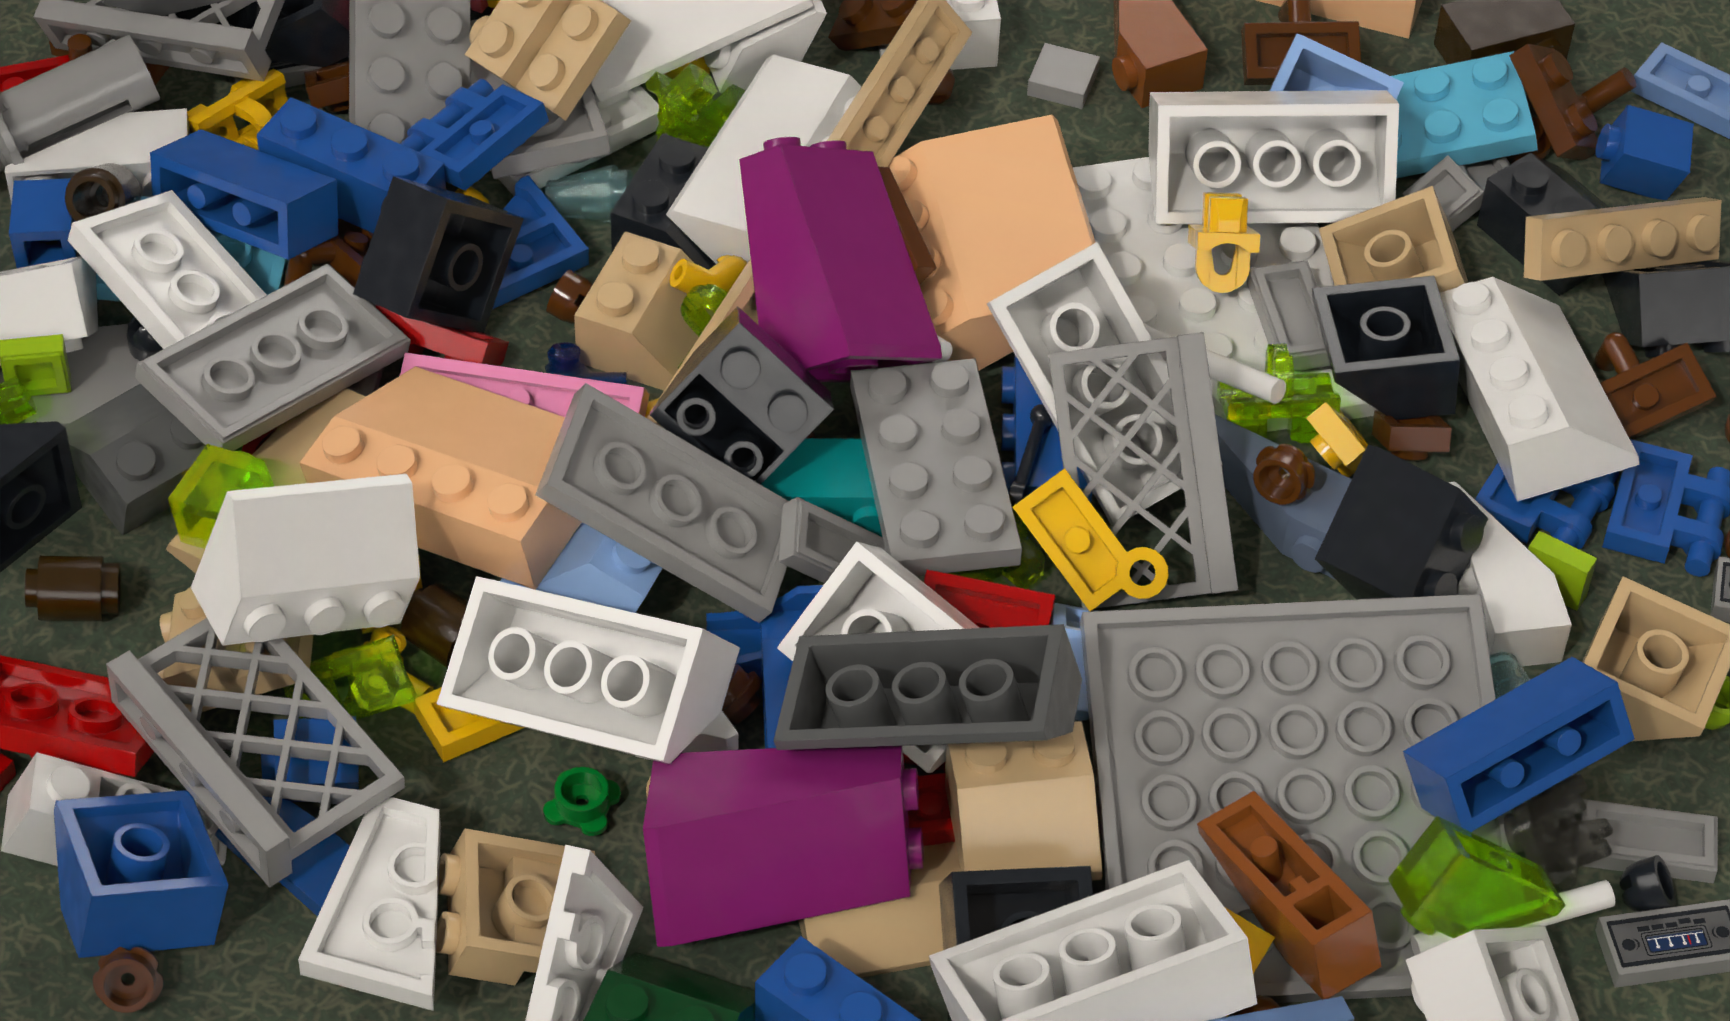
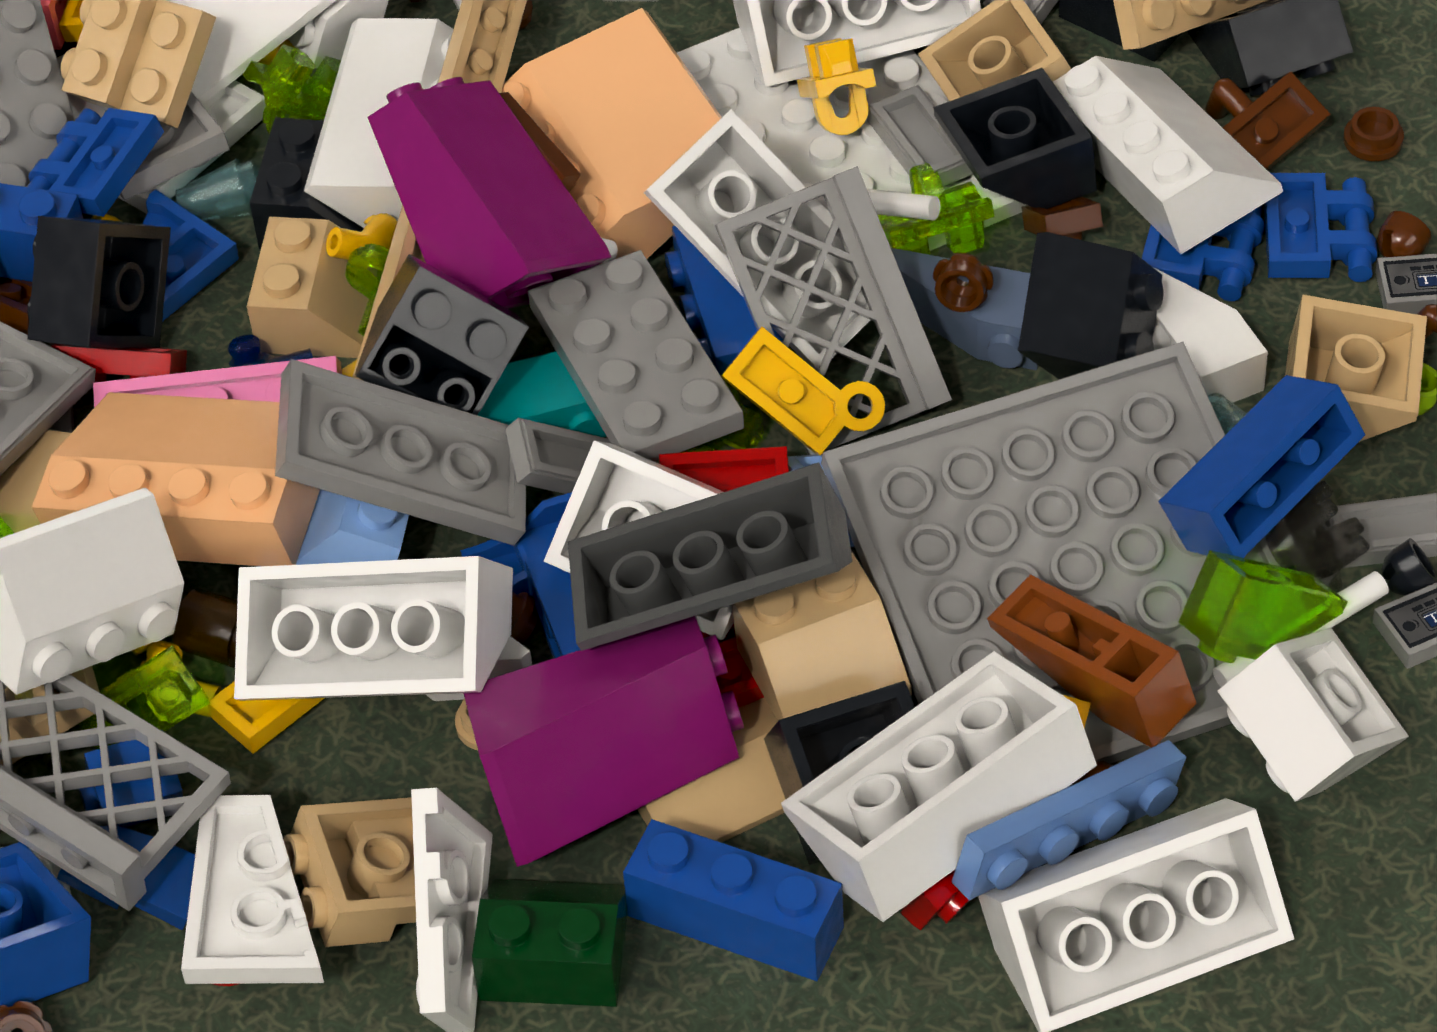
camera: 10 degrees left, 0 degrees up
green plate [543,767,621,836] -> none
reddish brown hinge [546,270,593,324] -> none
black hinge [1009,404,1053,507] -> none
yellow hinge [1306,402,1368,478] -> none
lime tile [1528,531,1597,611] -> none

